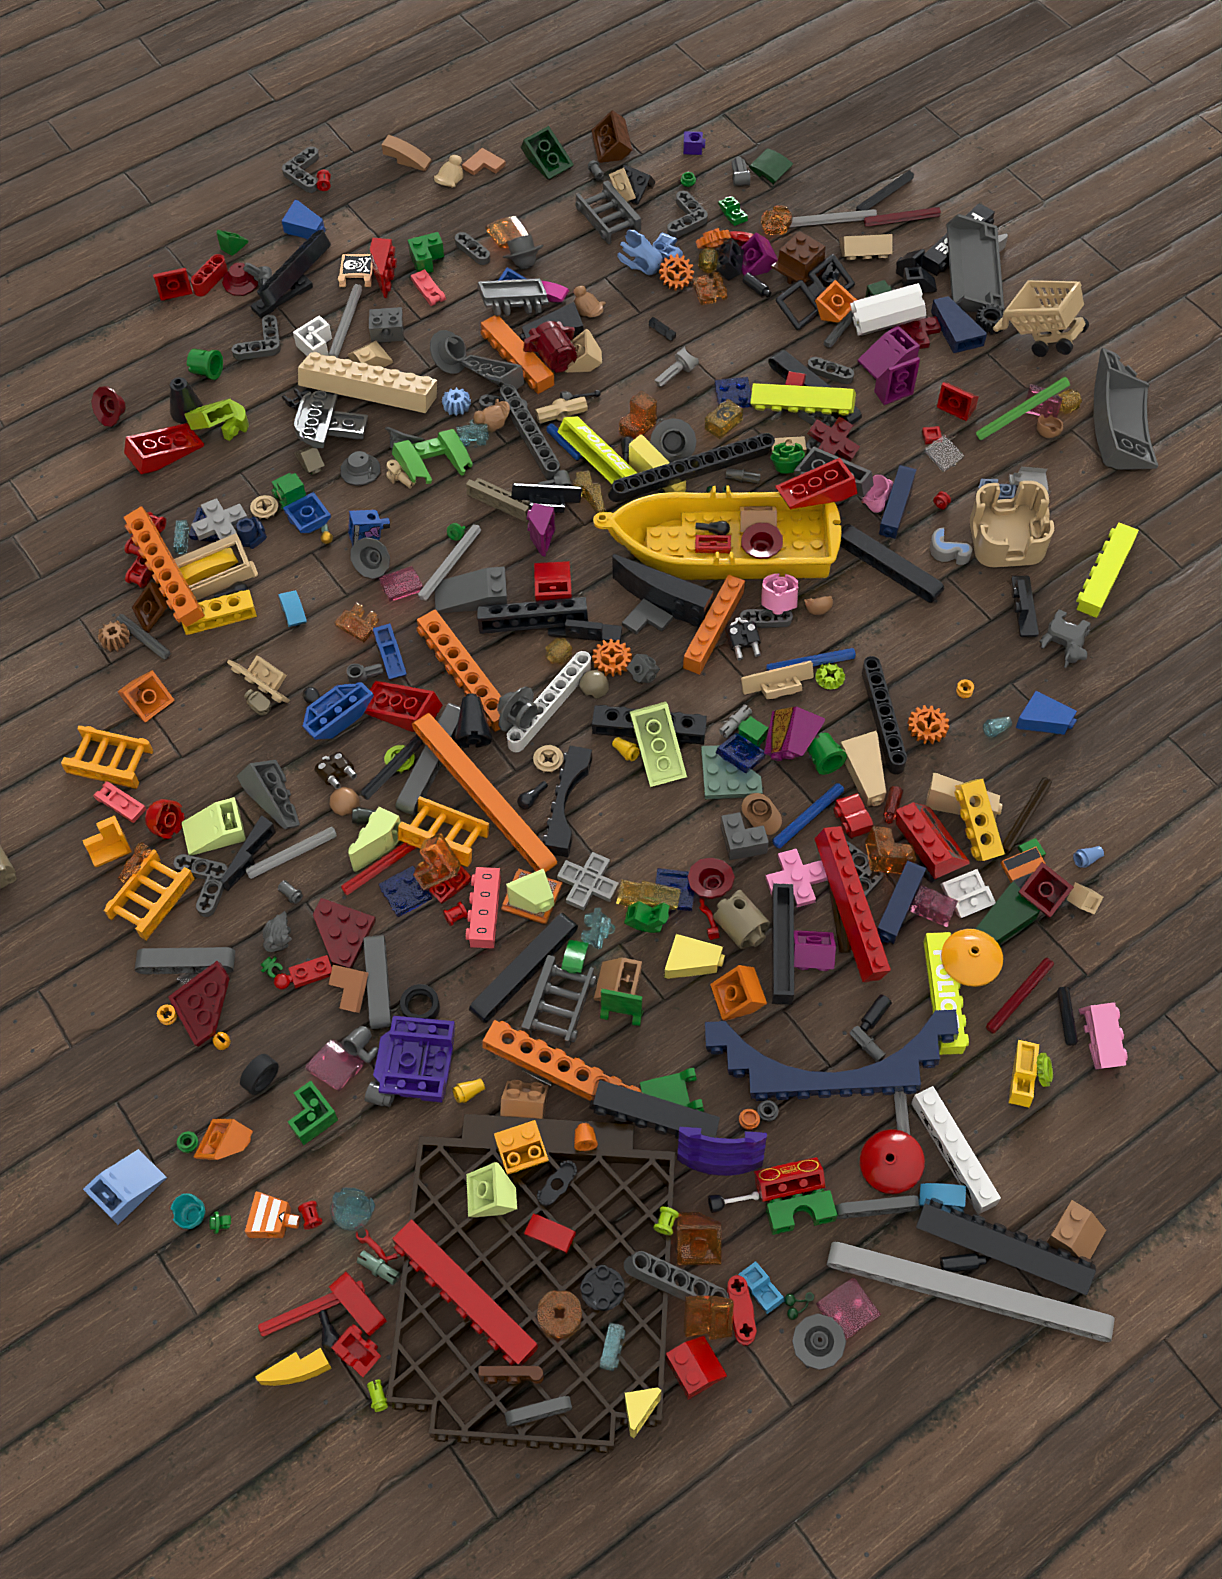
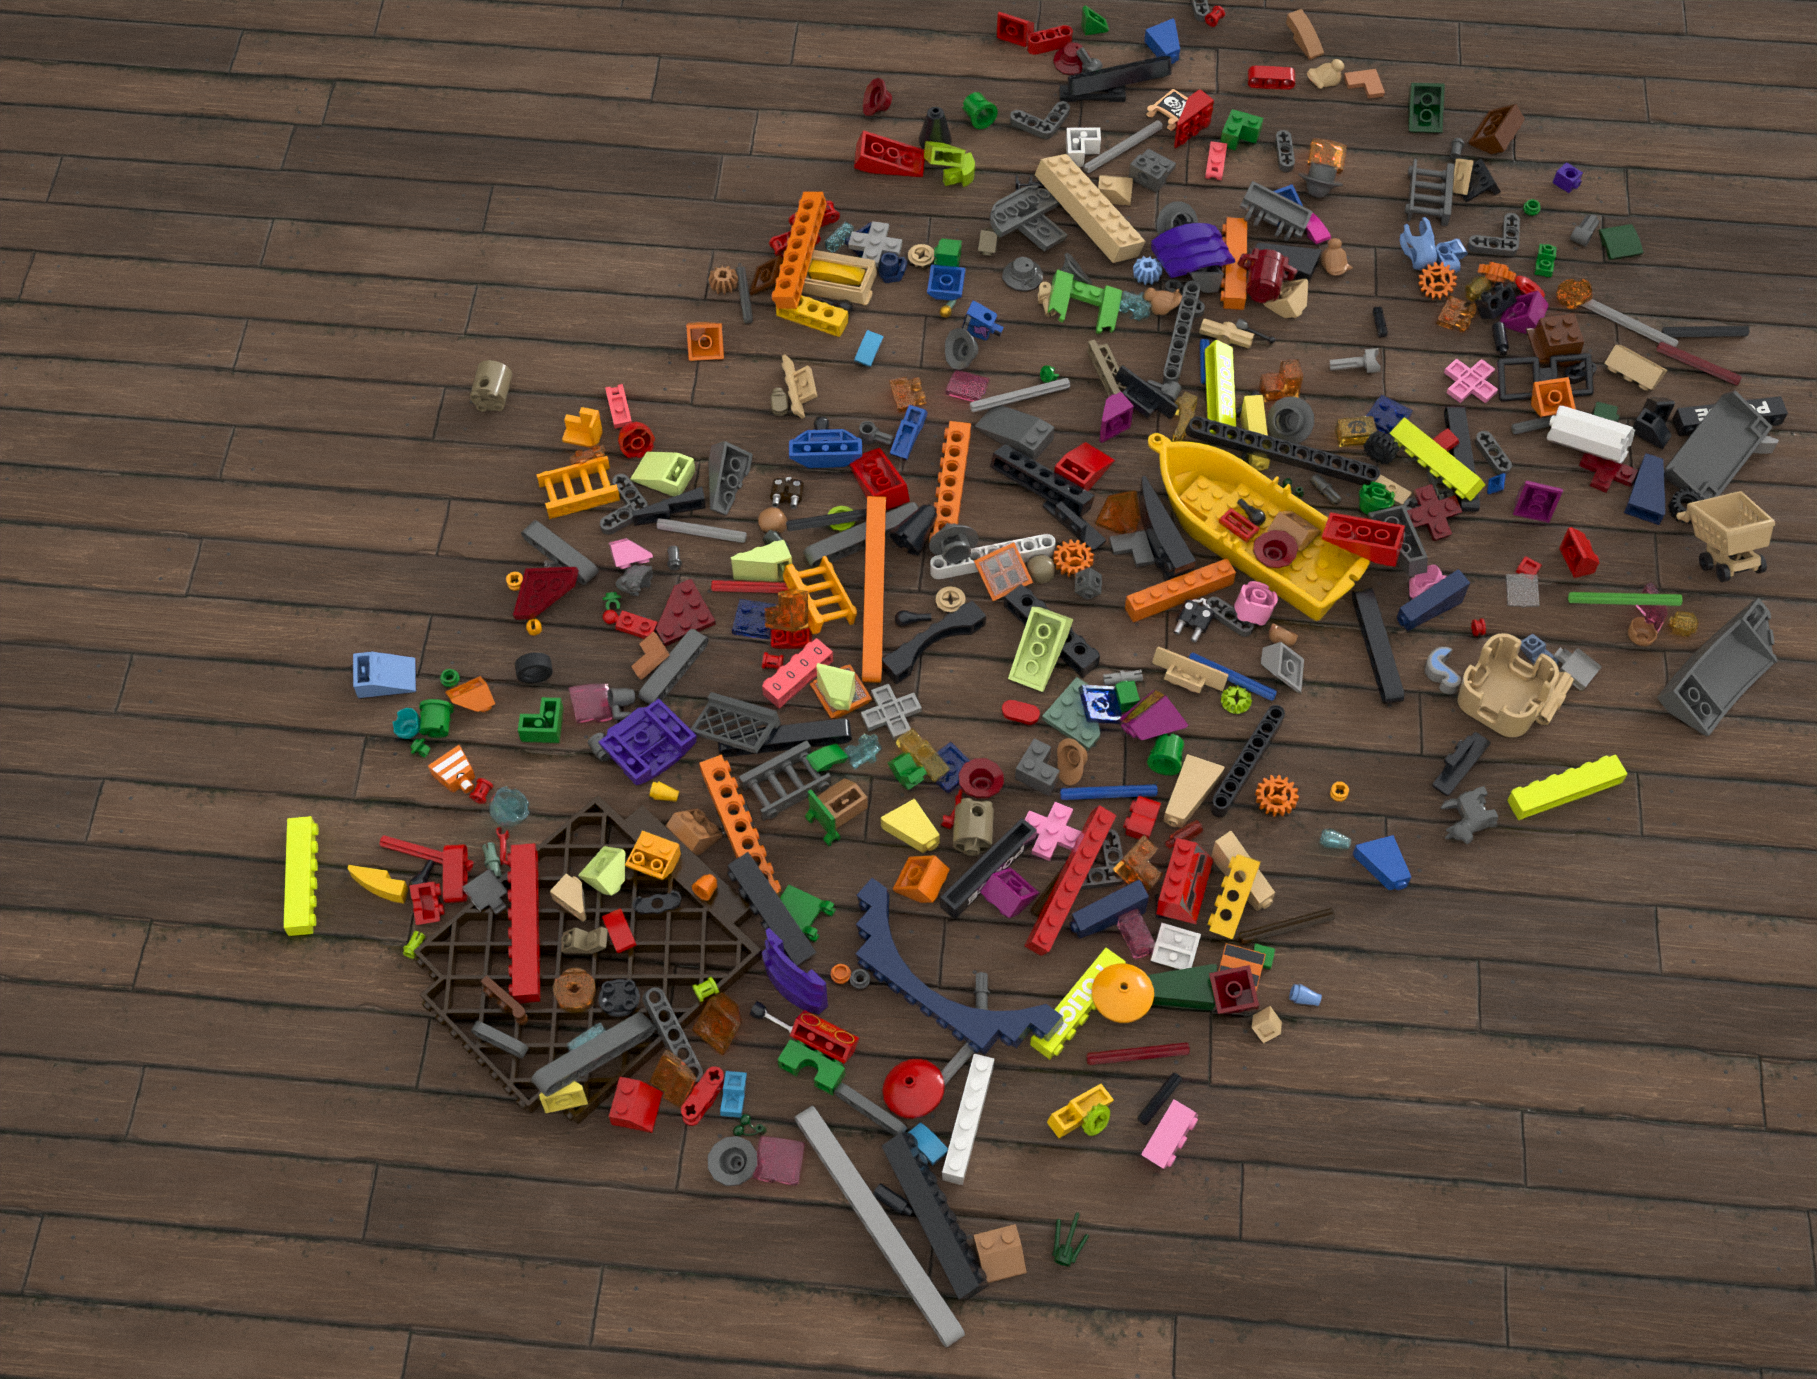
camera: 40 degrees right, 0 degrees up
light orange fence [61,726,153,789] -> none
black tyre [400,984,440,1019] -> none
clear yellow head [545,638,573,665] -> none
yellow cone [612,737,640,761] -> none
magenta slope [858,326,920,379] -> none
black cylinder [860,994,892,1032] -> none
none -> neon yellow brick [284,816,319,936]
none -> green piece [419,699,454,738]
none -> dark grey piece [461,866,508,915]
none -> dark grey beam [531,1012,656,1097]
none -> tan slope [550,874,586,922]
none -> dark tan slope [561,927,608,954]
none -> bright pink slope [609,538,653,569]
none -> dark grey fence [690,692,781,754]
none -> clear piece [974,542,1033,601]
none -> red tile [1002,700,1040,725]
none -> dark green plant [1052,1212,1089,1267]
none -> clear orange slope [1095,490,1141,535]
none -> dark purple slope [1151,223,1235,278]
none -> red beam [1248,66,1295,90]
none -> light grey slope [1261,642,1304,693]
none -> black tyre [1363,431,1399,465]
none -> bright pink plate [1444,359,1498,403]
none -> blue slope [1487,473,1505,495]

